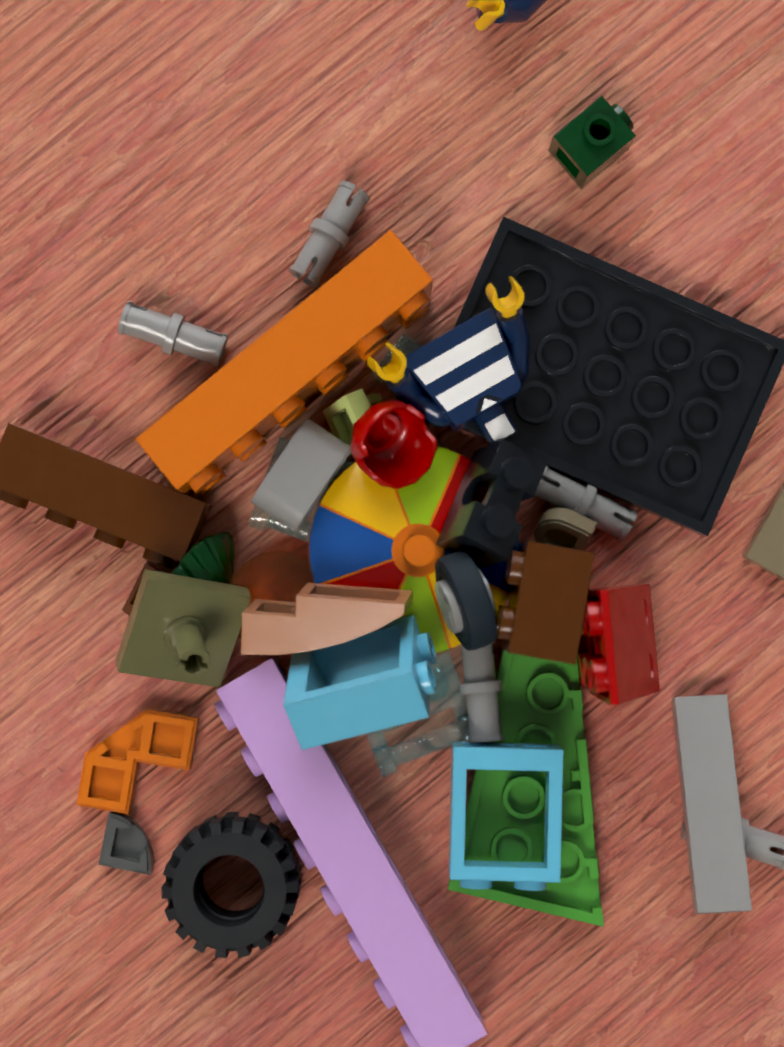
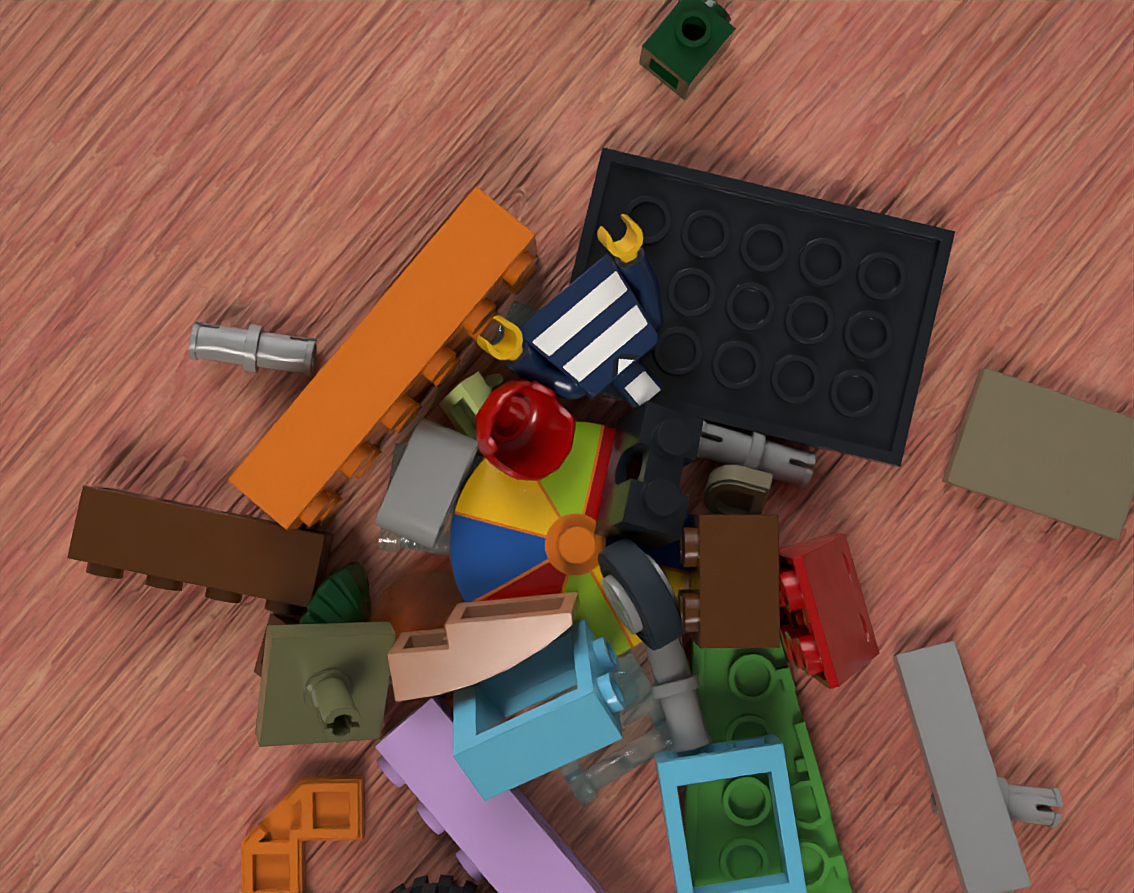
camera: 10 degrees left, 0 degrees up
light grey pin [289,181,370,288] -> none

